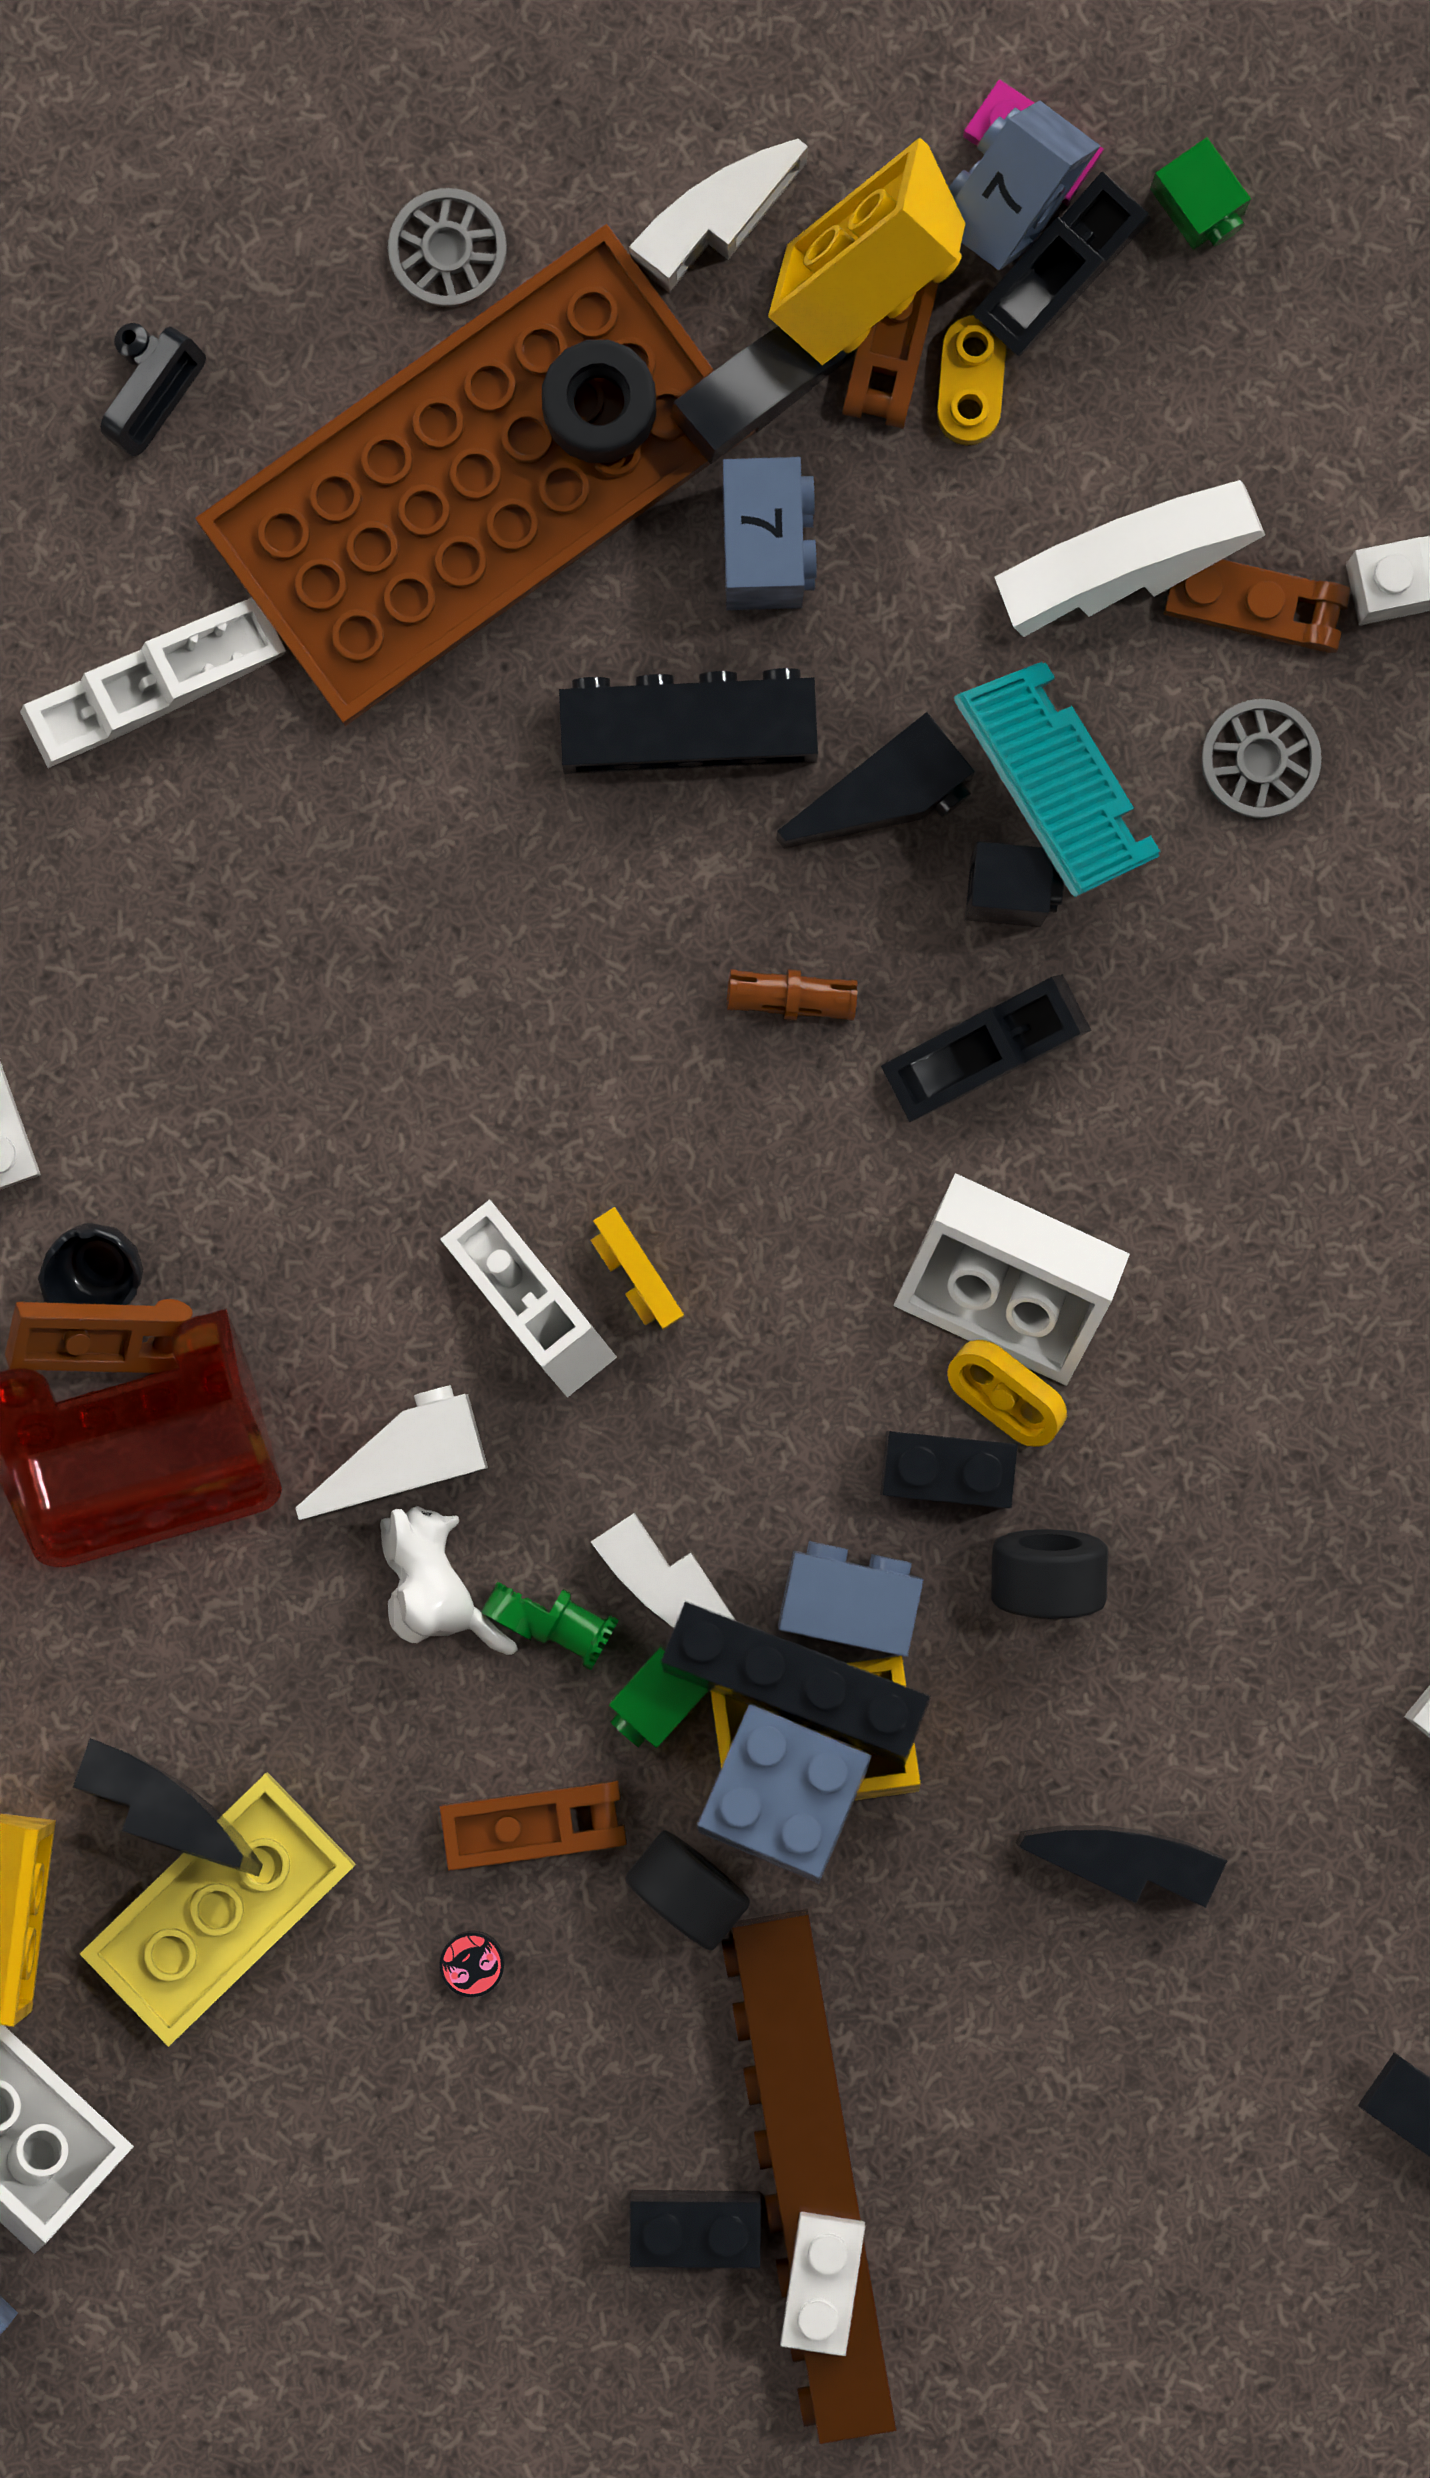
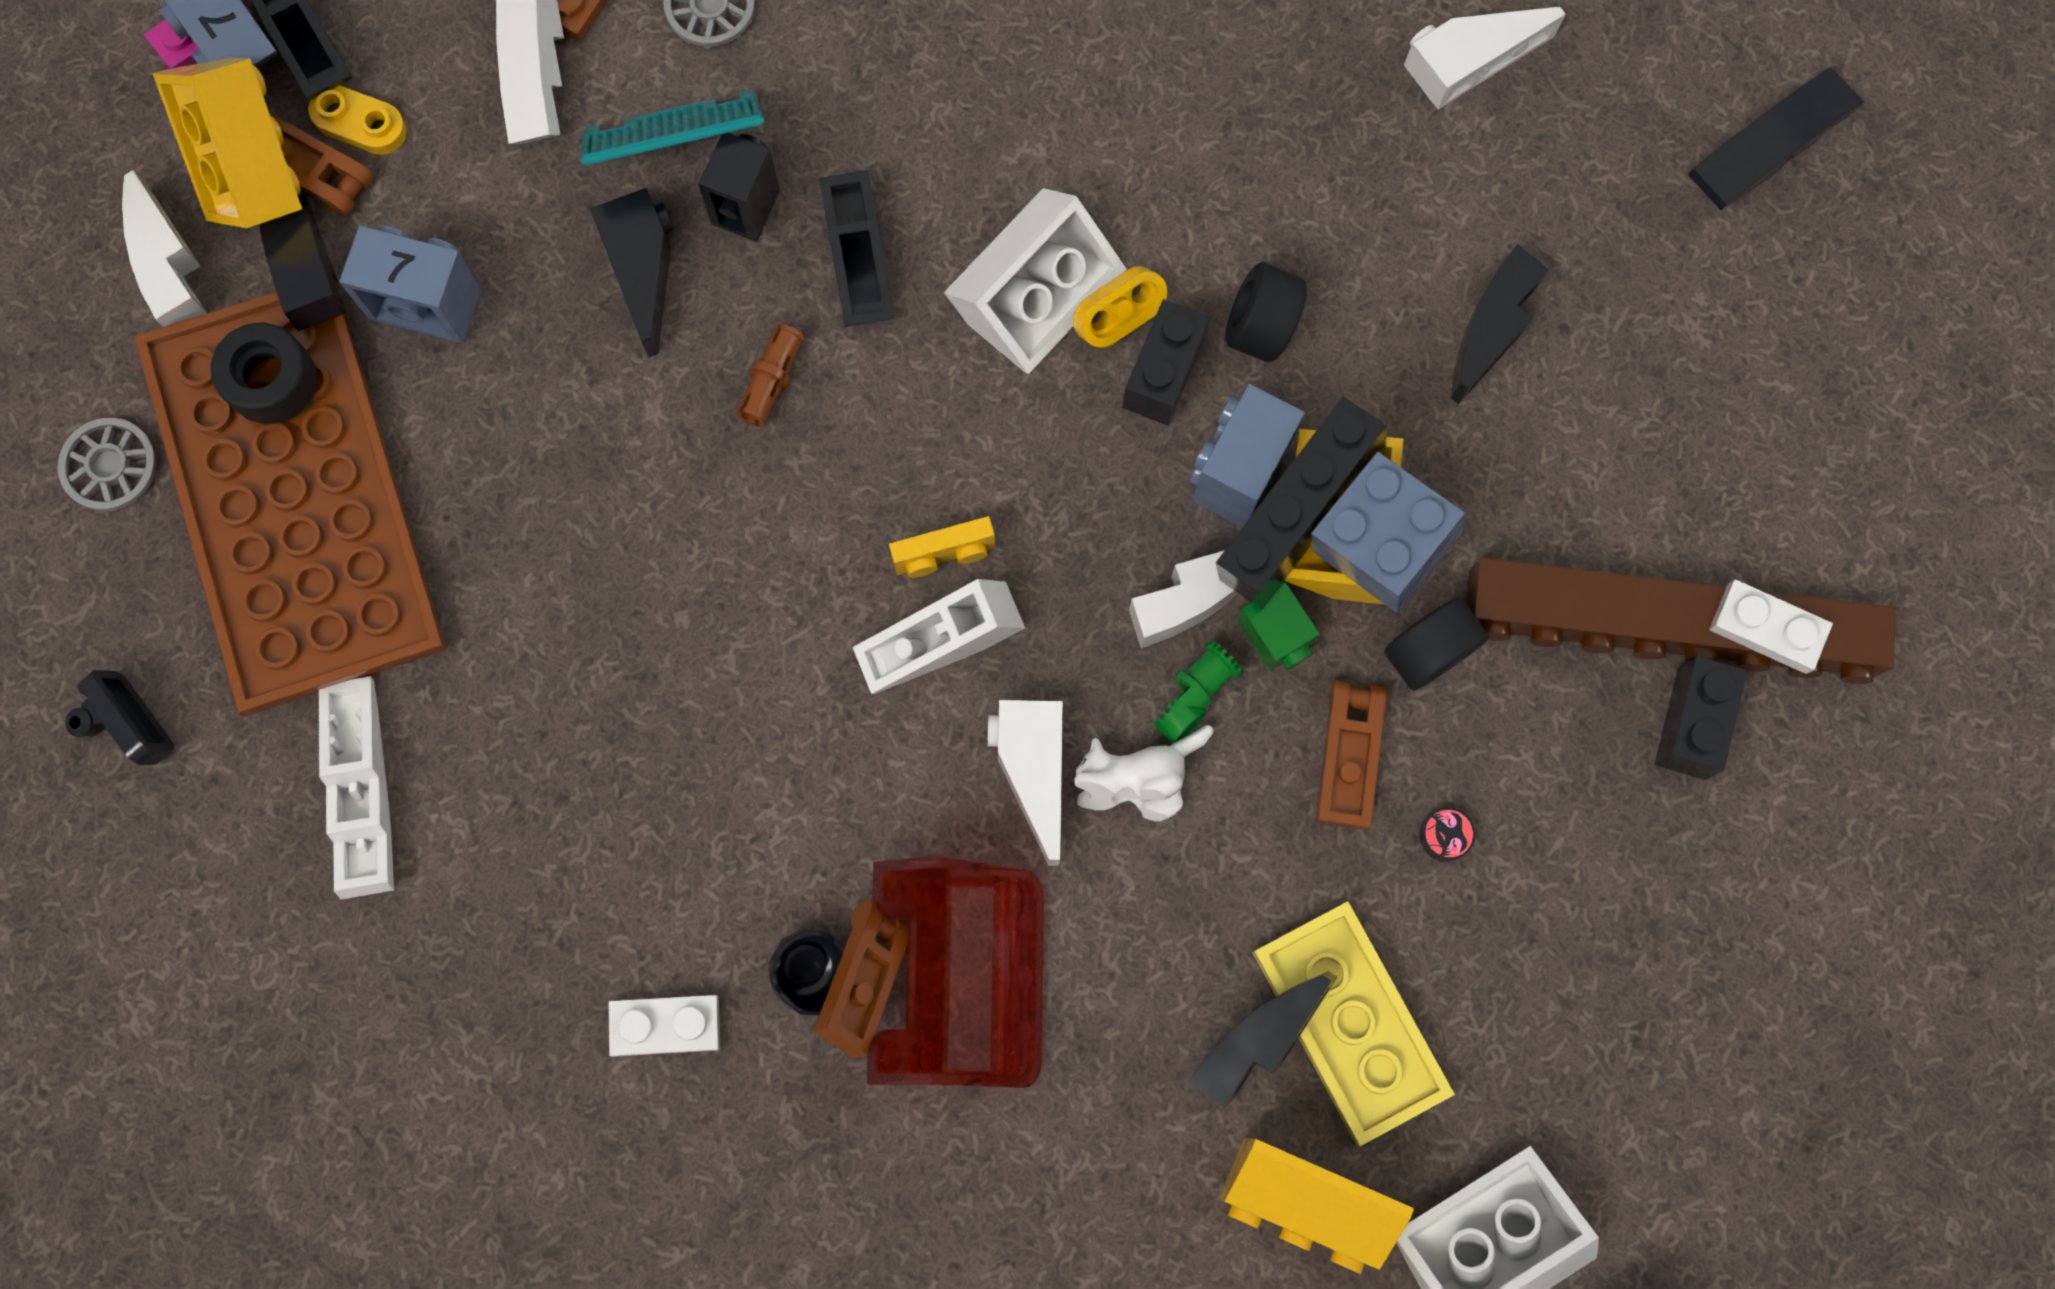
camera: 75 degrees left, 10 degrees down
black brick [559,668,818,774] -> none

